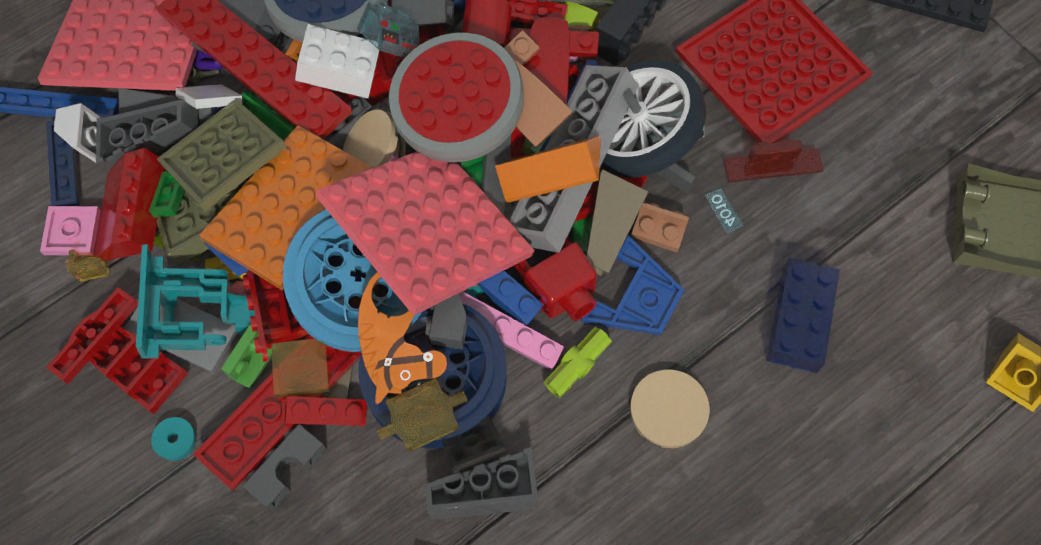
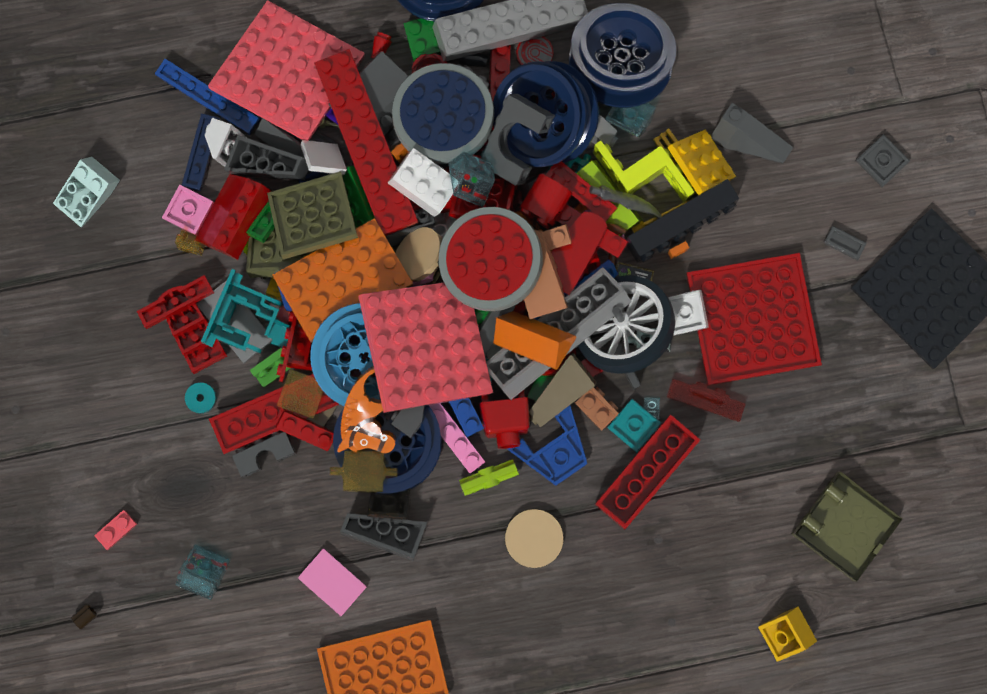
camera: 30 degrees right, 15 degrees up
clear blue brick [766,258,840,373] -> none
none -> red brick [594,415,700,530]
none -> teal tile [607,399,661,453]
none -> orange tile [668,241,690,259]
none -> white tile [668,290,709,336]

